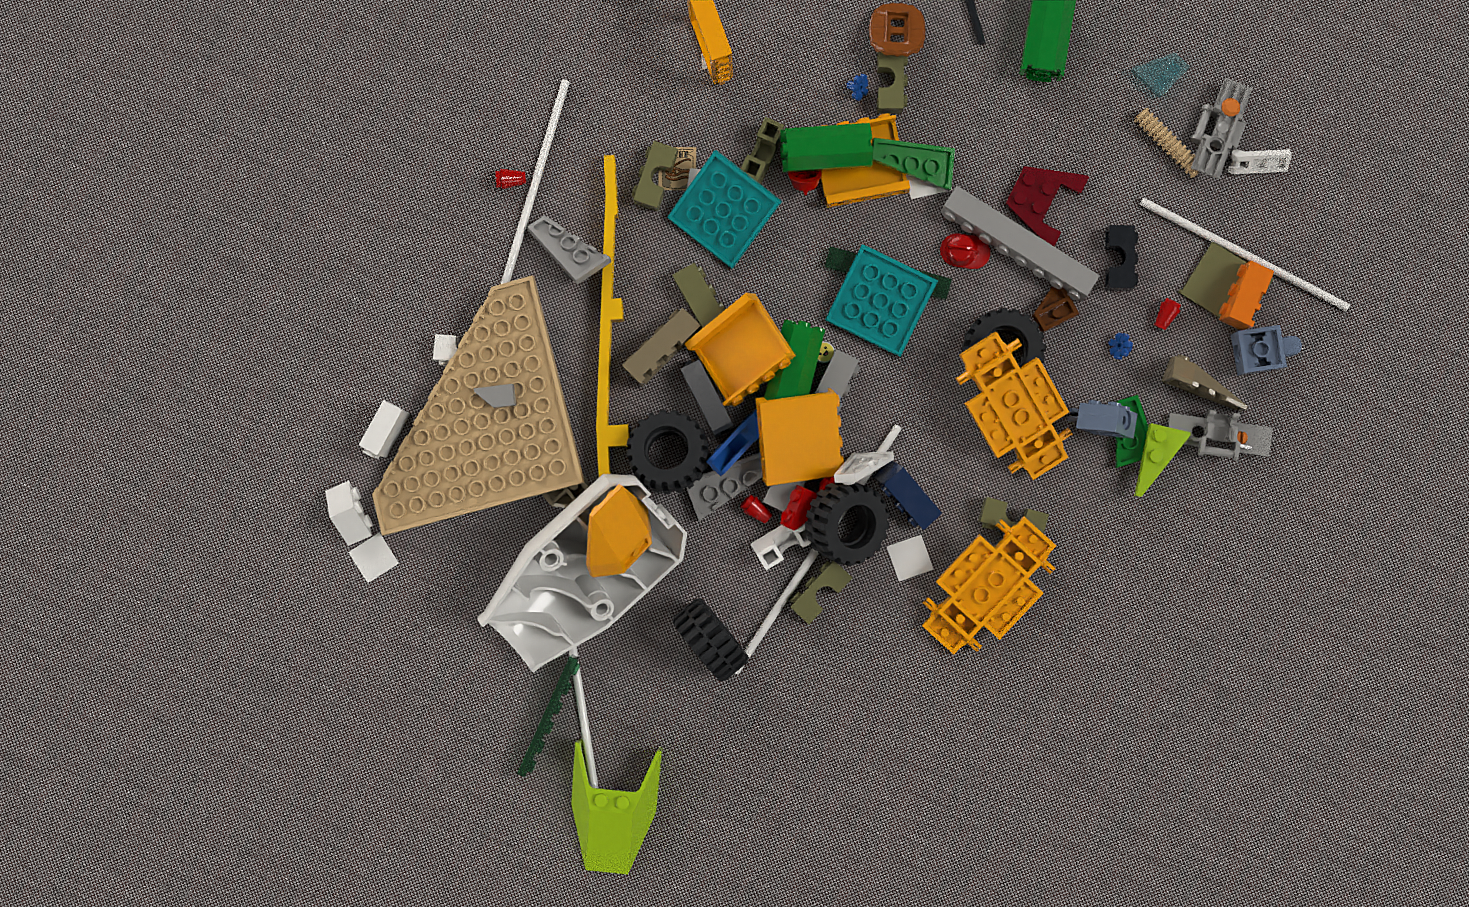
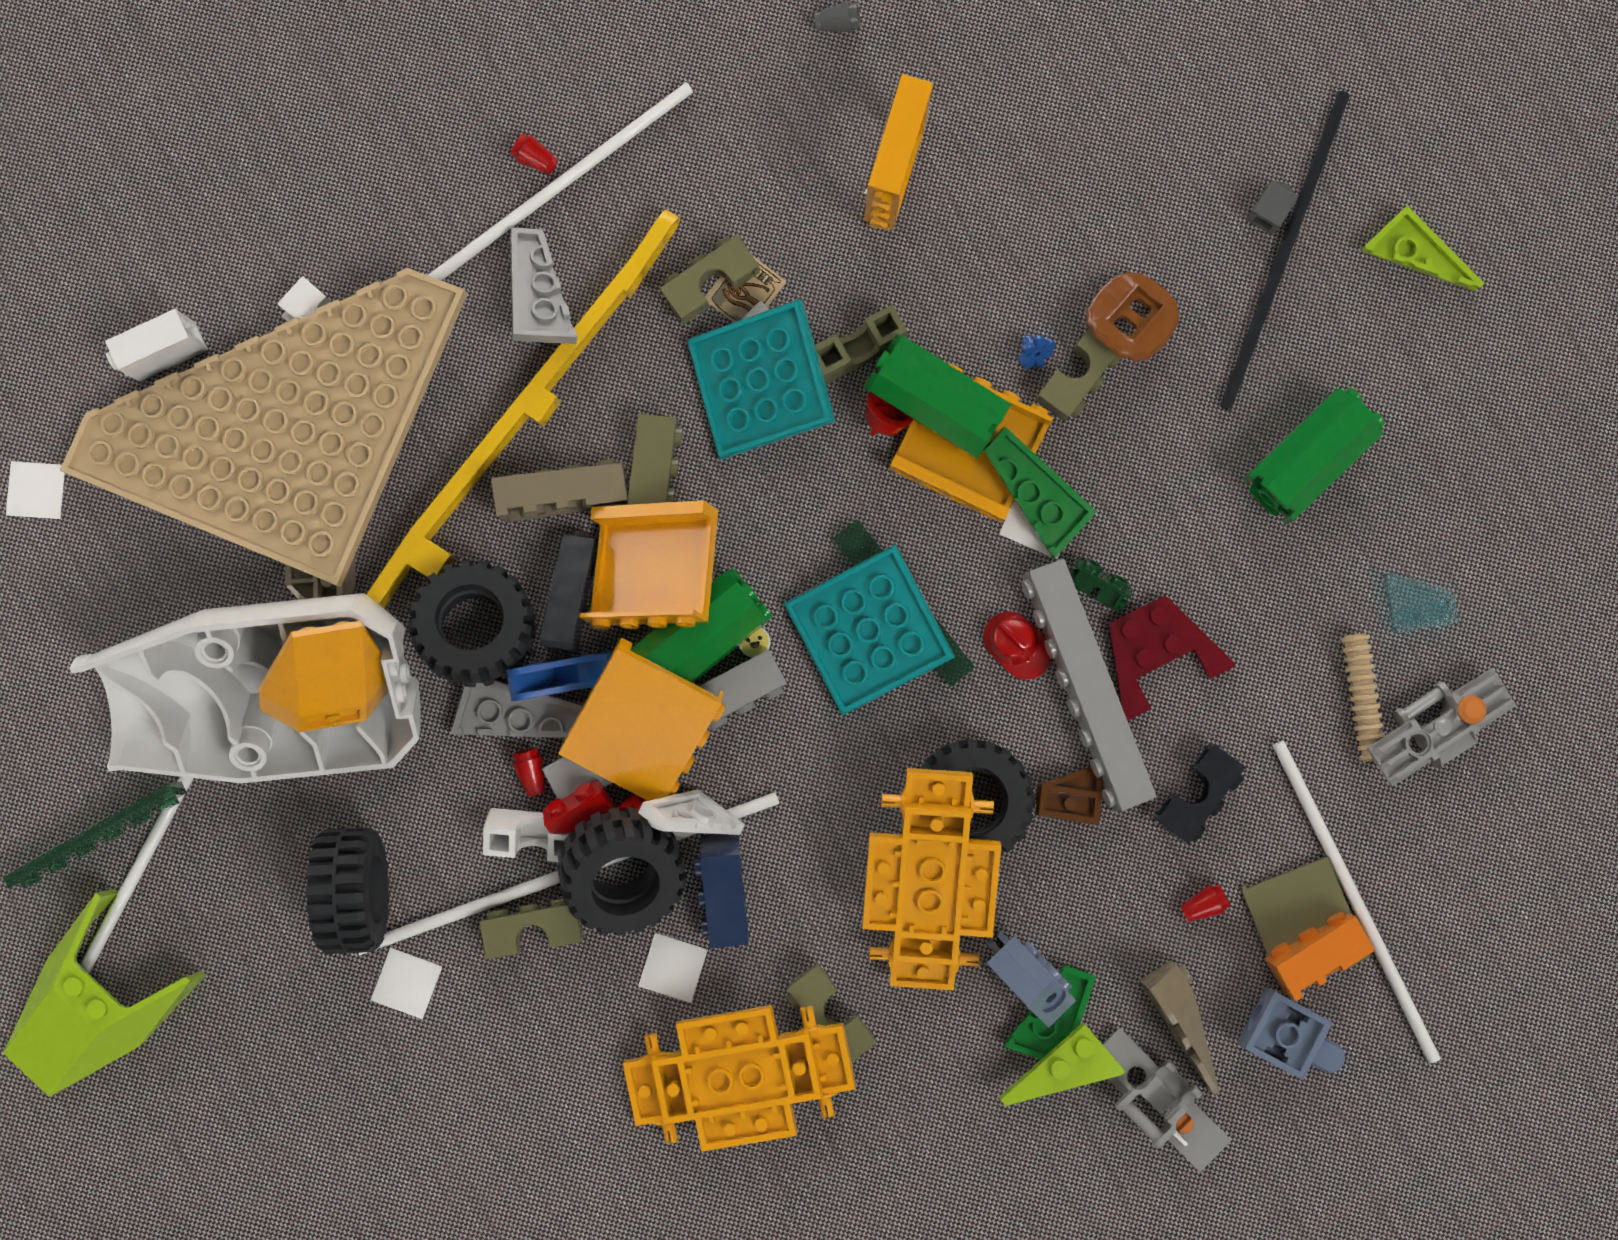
camera: 30 degrees right, 0 degrees up
white brick [325,481,373,546] -> none
light grey tile [474,384,516,408] -> none
blue plant [1109,333,1133,360] -> none
white plate [1228,149,1292,174] -> none
none -> white sticker [371,947,442,1019]
none -> dark green hinge [1070,557,1133,611]

